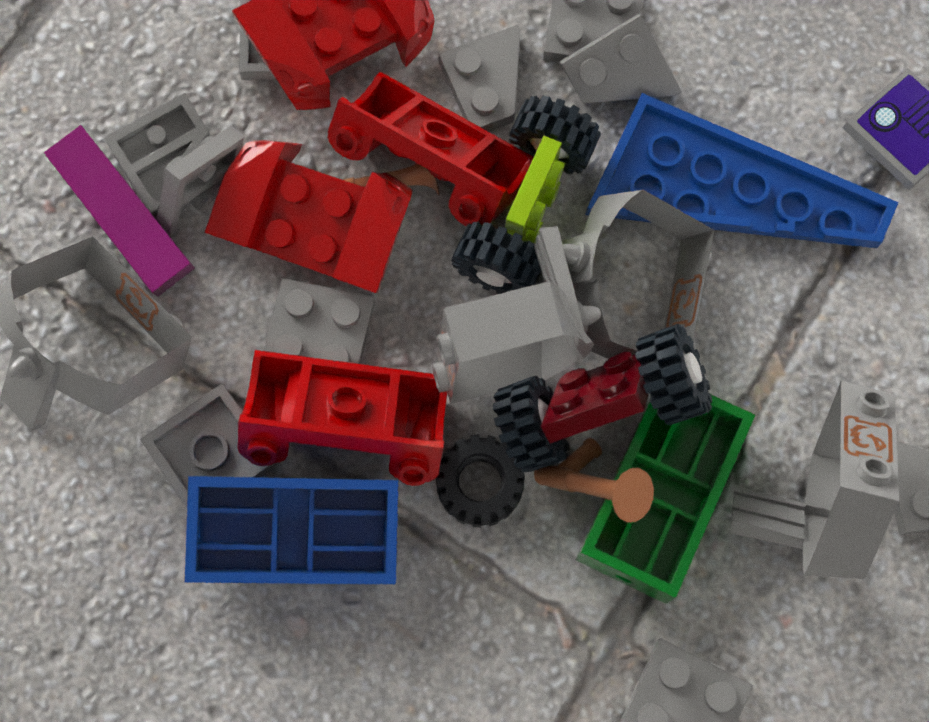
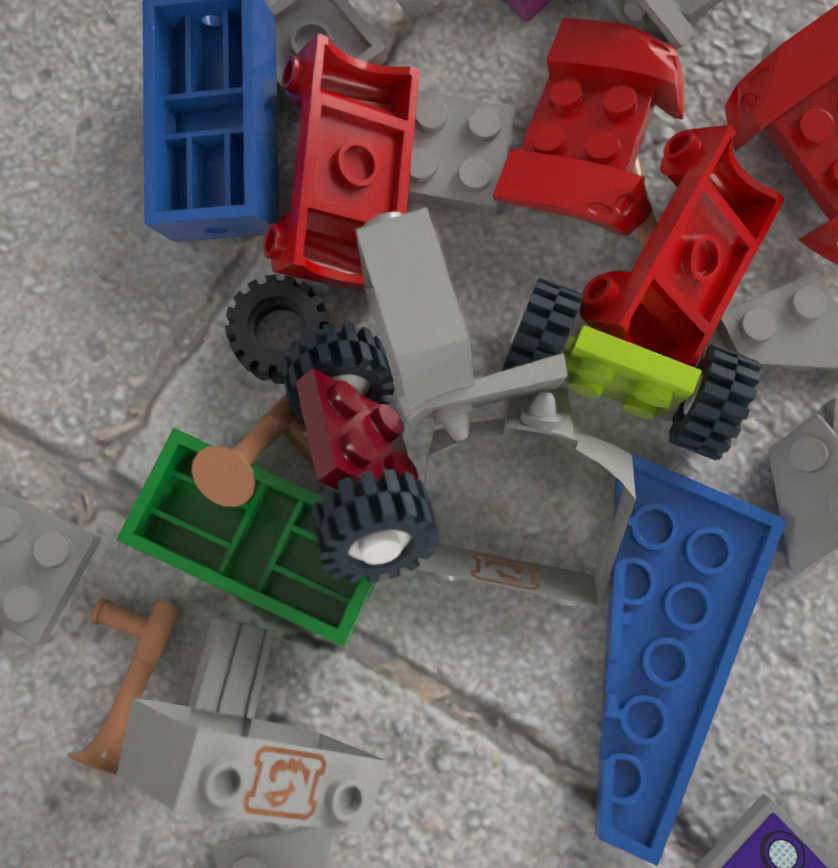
camera: 90 degrees right, 5 degrees up
none -> nougat piece [67,598,181,777]

